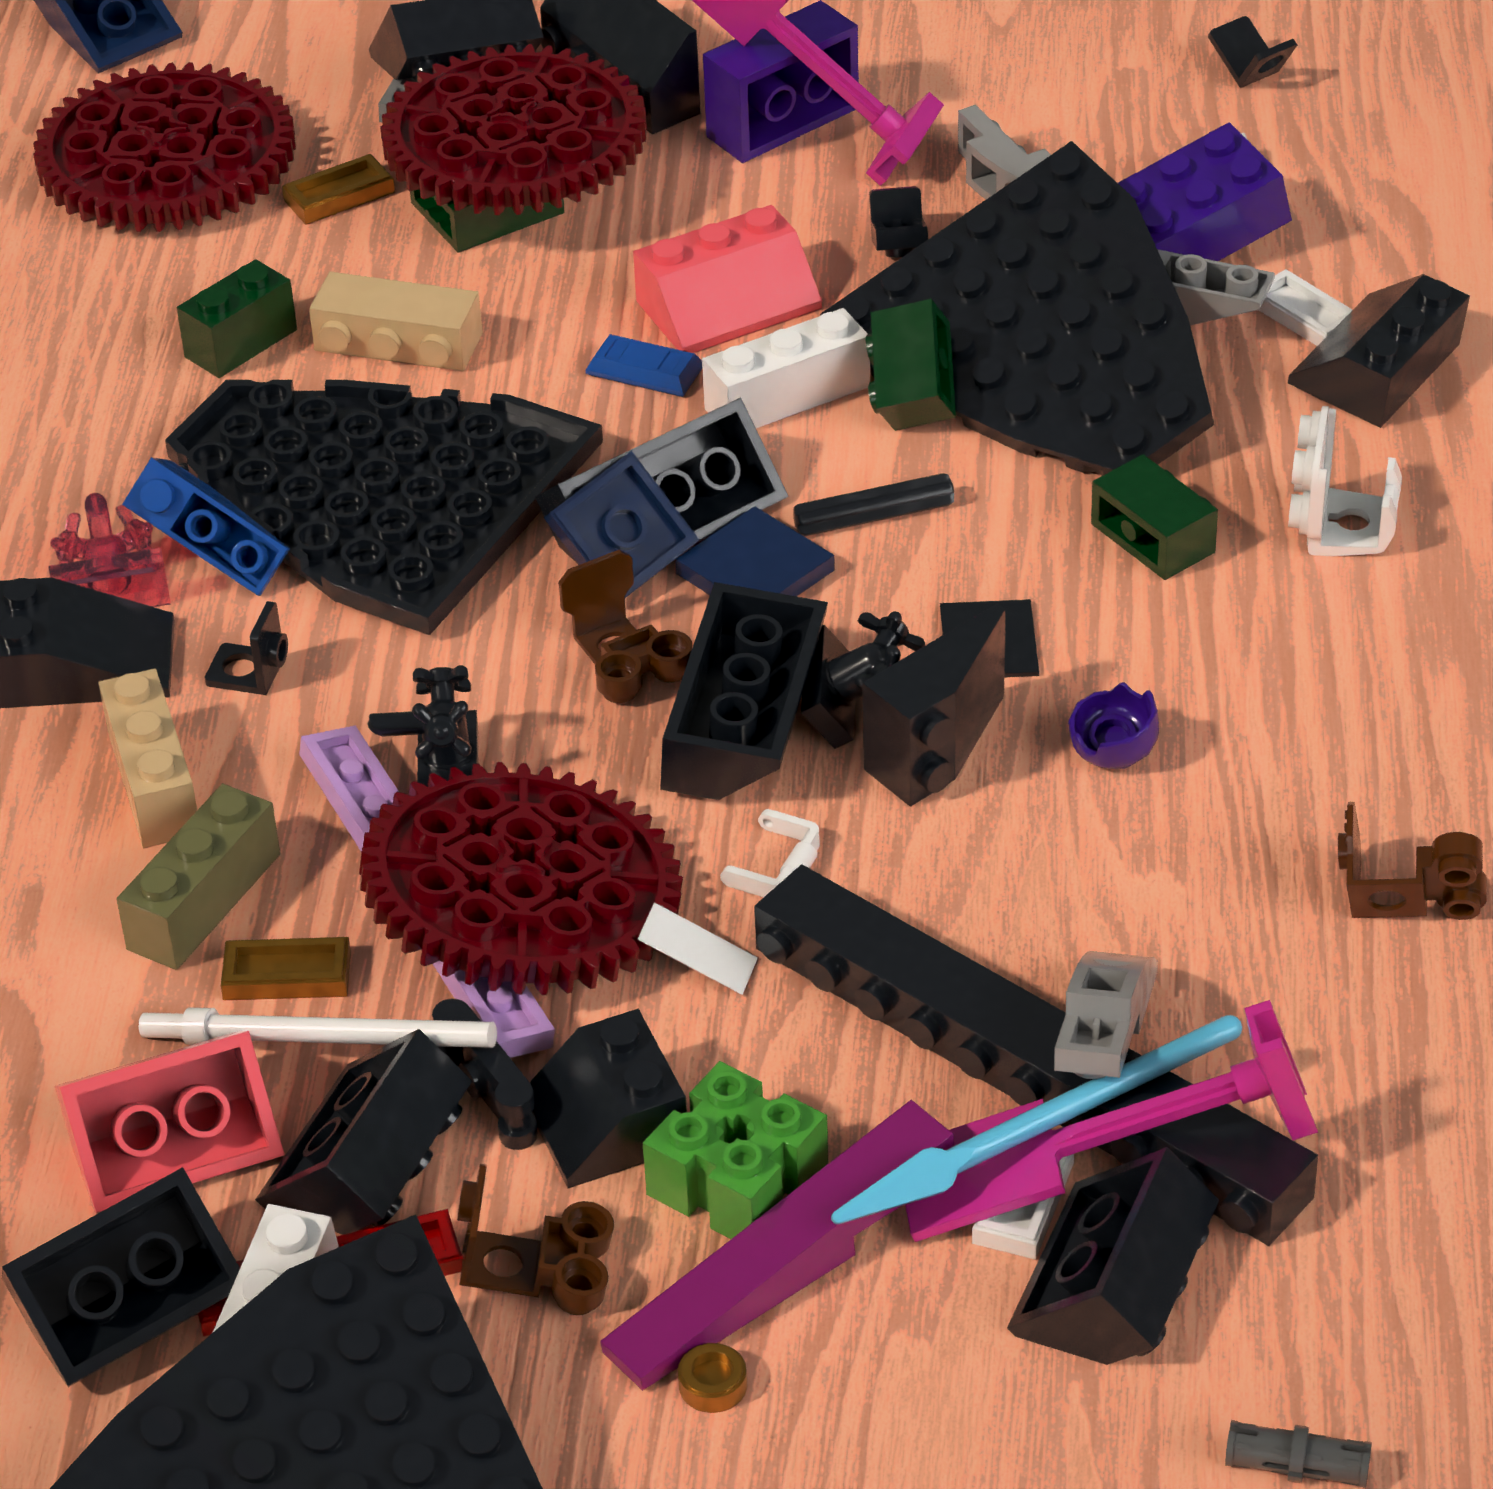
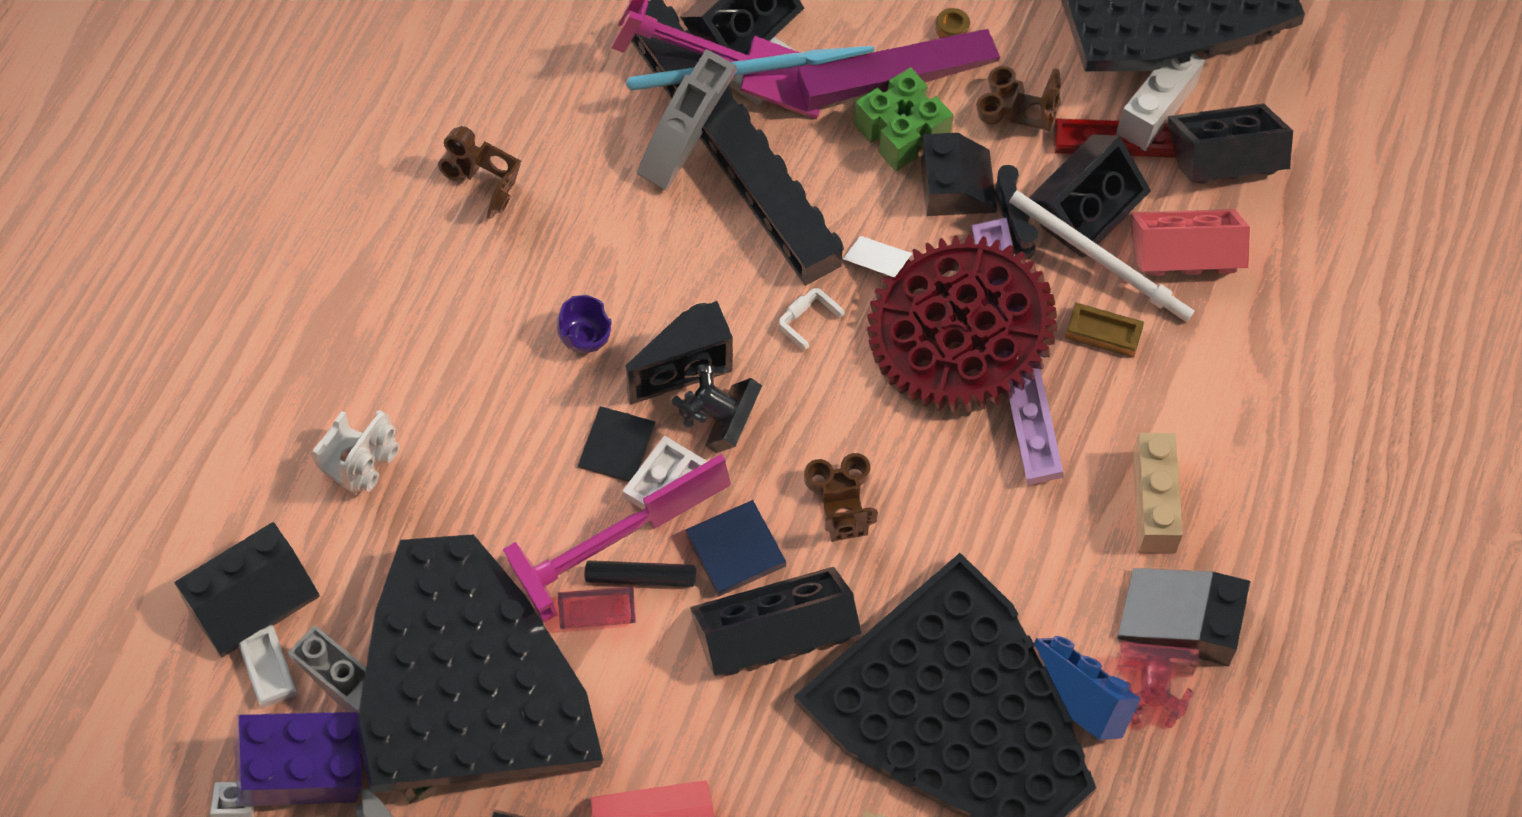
camera: 165 degrees left, 20 degrees up
olive brick [116,783,280,970] -> none
black bracket [205,601,288,695] -> none
black piece [367,665,479,787] -> none
dark blue tile [544,451,700,598] -> none
blue tile [586,334,702,397] -> none
black slope [660,582,828,800] -> none
white brick [702,308,870,428] -> none
dark green brick [866,299,956,431] -> none
dark green brick [1091,454,1218,580] -> none
none -> dark pink piece [503,454,731,623]
none -> clear pink tile [558,587,636,629]
none -> white wing [622,435,708,510]

